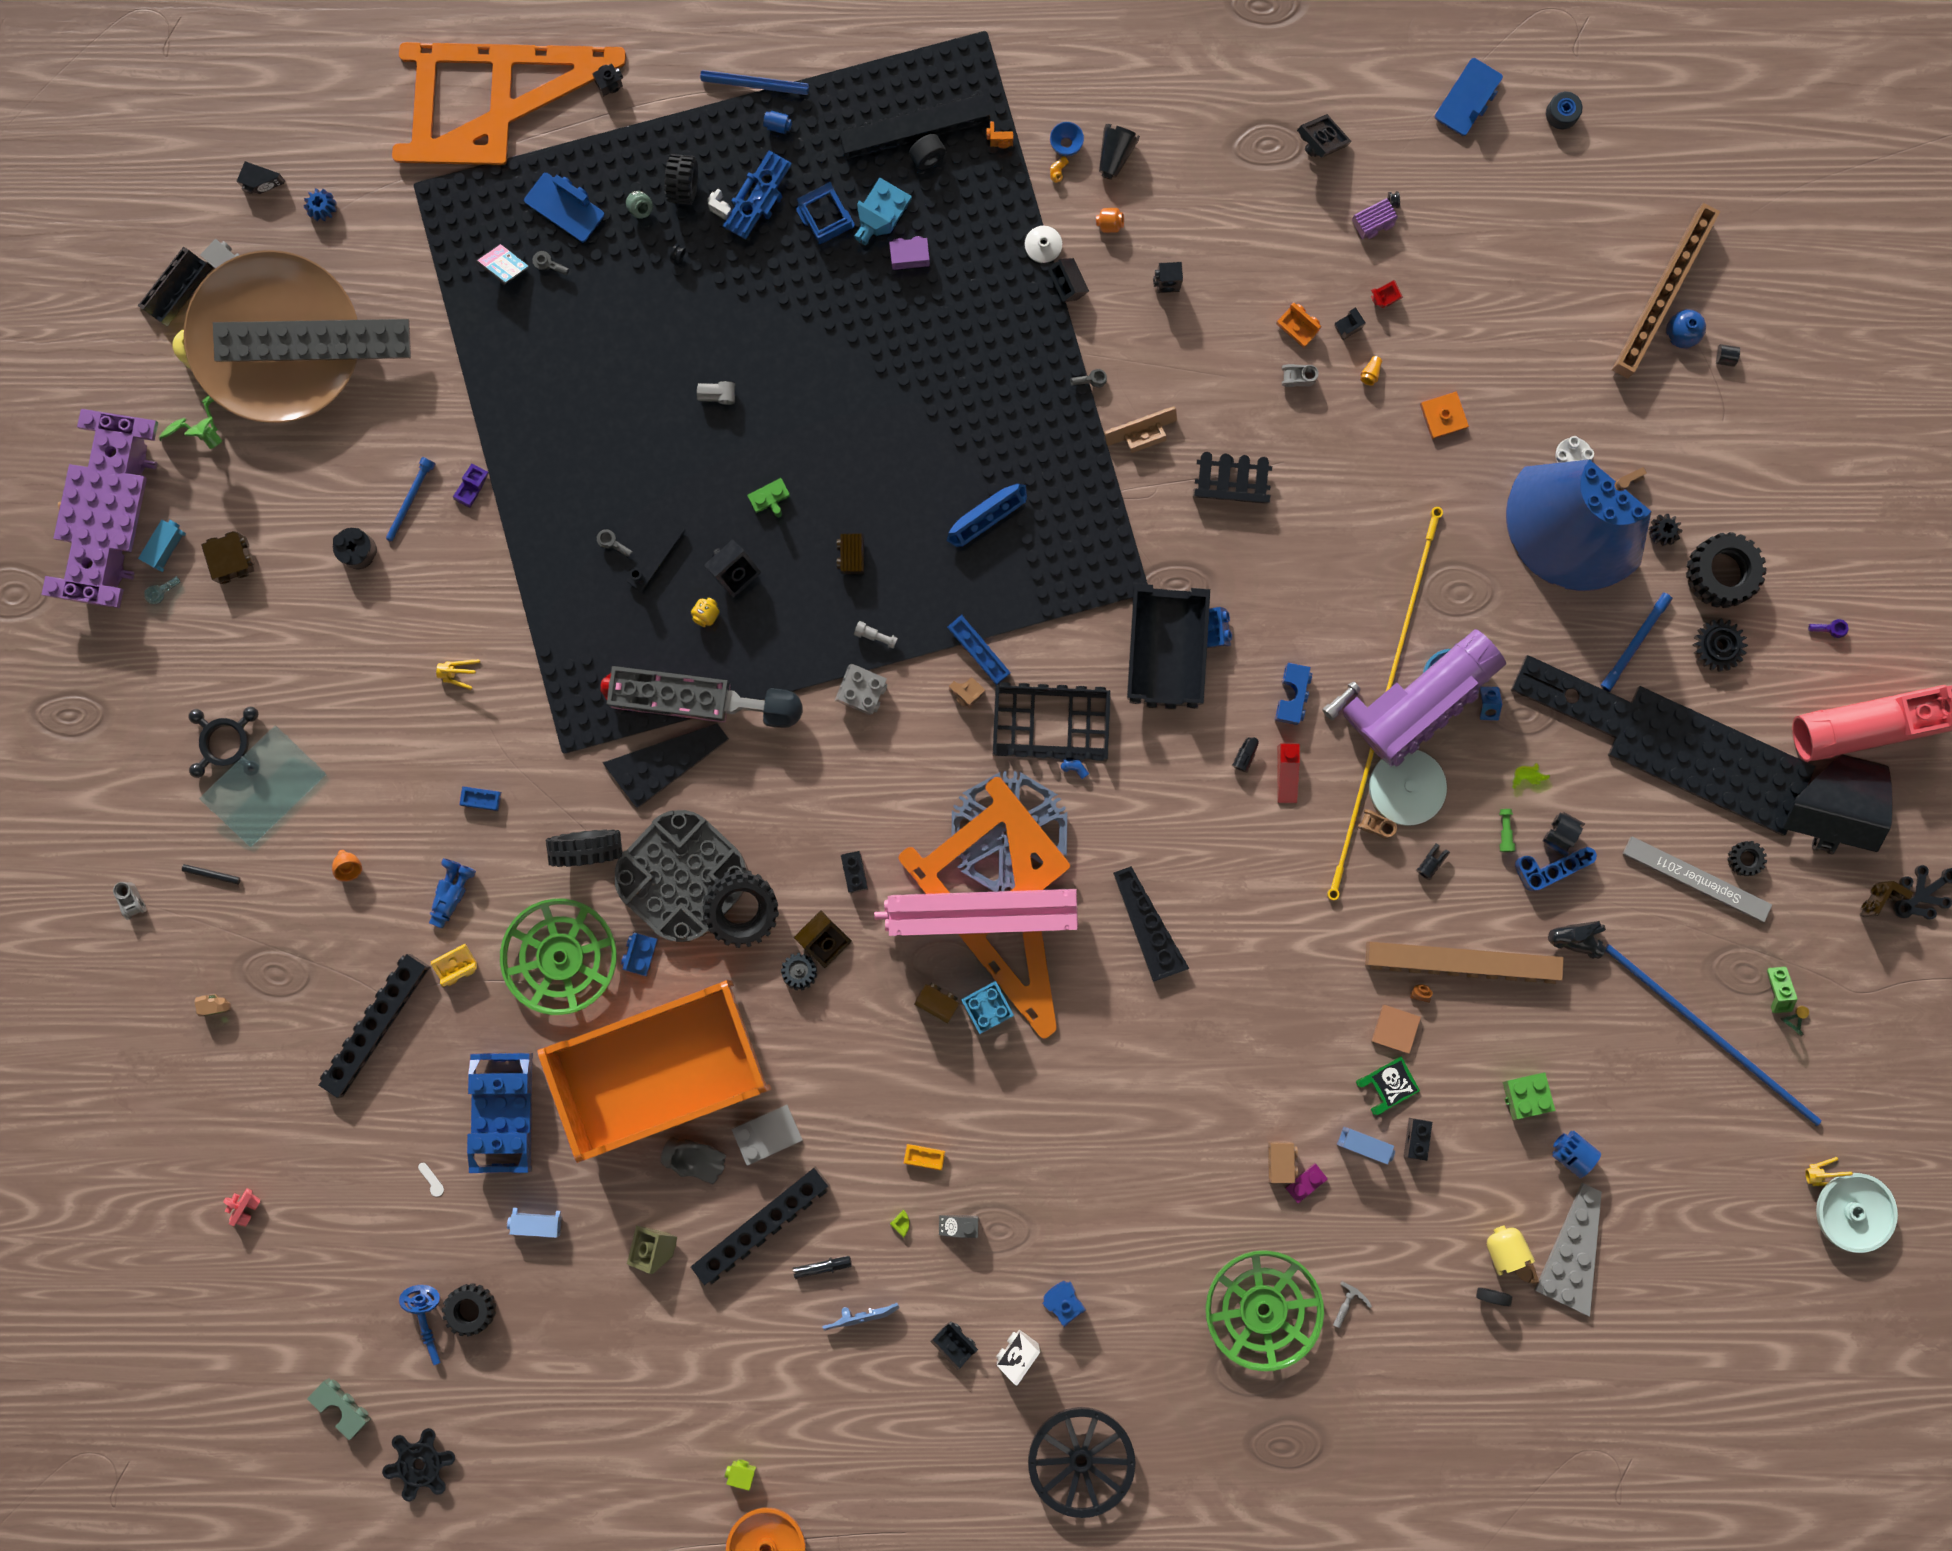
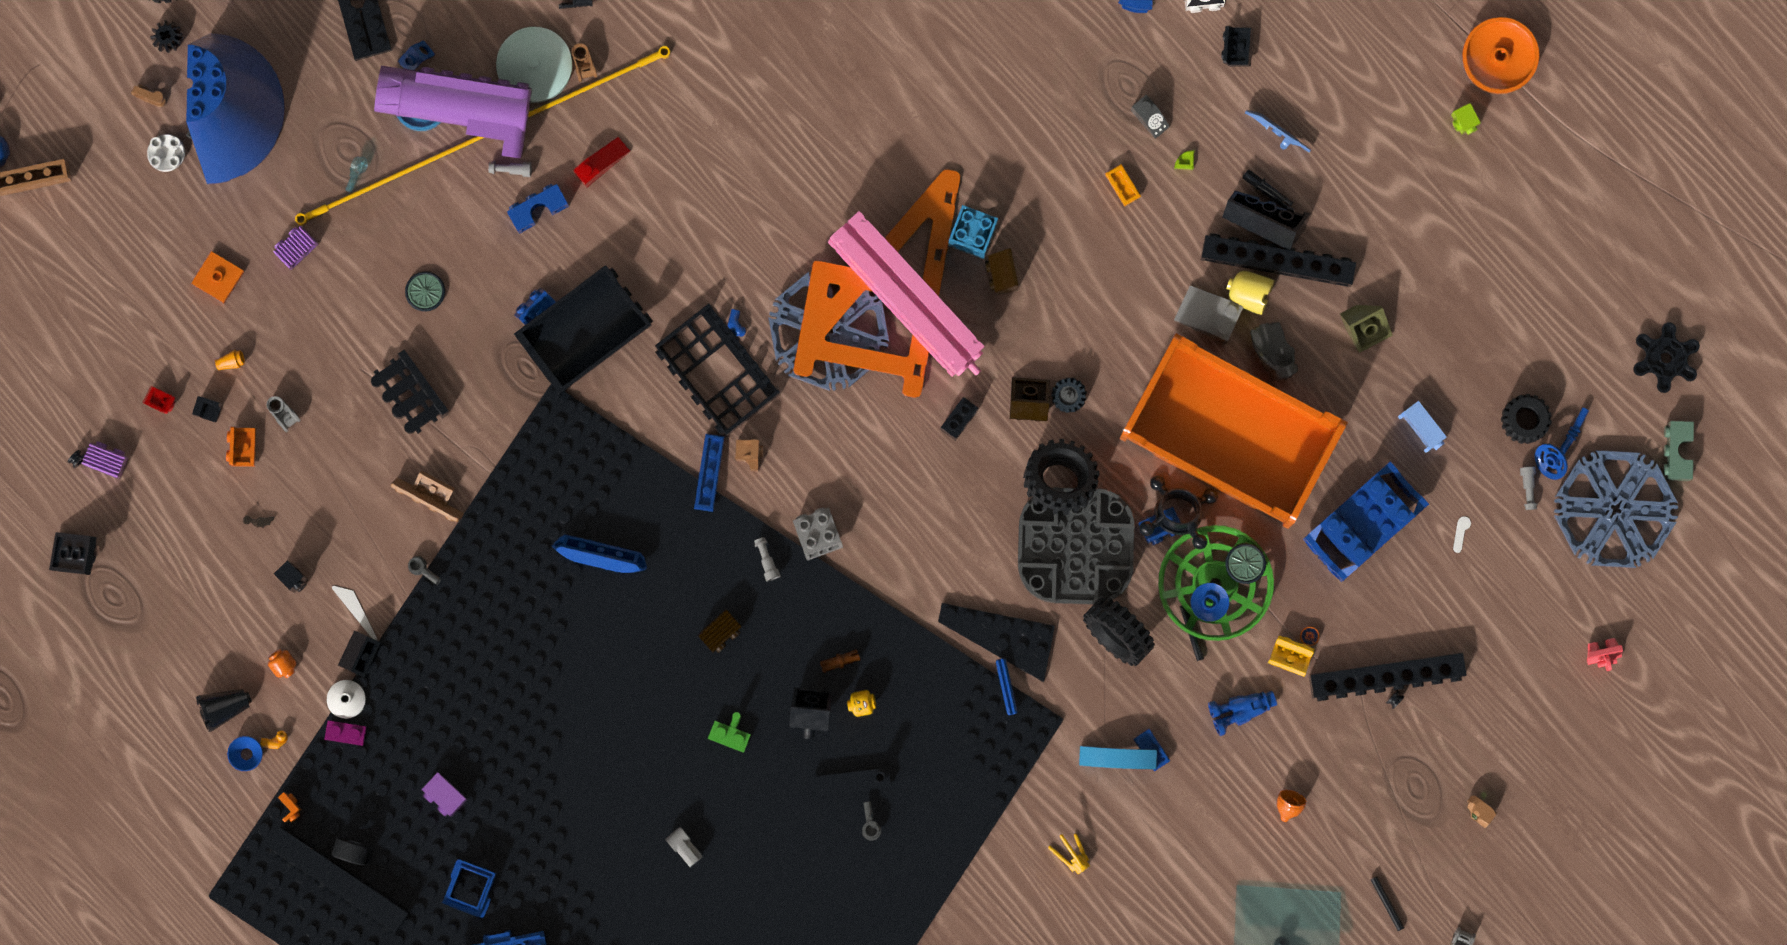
camera: 130 degrees left, 0 degrees up
dark grey piece [601,666,803,728] -> none
dark azure plate [854,178,912,245] -> none
black wing [1113,866,1189,982] -> none
black hinge [1232,737,1259,773] -> none
none -> clear smoke piece [243,516,275,528]
none -> medium lavender brick [273,226,319,270]
none -> magenta plate [324,721,367,746]
none -> white sticker [332,586,377,641]
none -> clear light blue plate [345,156,368,193]
none -> sand green wheel [405,271,445,312]
none -> reddish brown pin [820,649,860,673]
none -> blue axle [996,658,1018,715]
none -> dark azure slope [1079,746,1157,769]
none -> black piece [1139,476,1218,549]
none -> black bar [1179,606,1204,661]
none -> blue dish [1191,583,1229,622]
none -> black wedge [1222,191,1311,250]
none -> sand green wheel [1225,543,1266,584]
none -> light yellow cylinder [1226,271,1275,315]
none -> dark blue tile [1300,627,1319,646]
none -> black bush [1386,690,1405,709]
none -> light grey piece [1520,467,1538,510]
none -> sand blue plate [1554,451,1678,568]

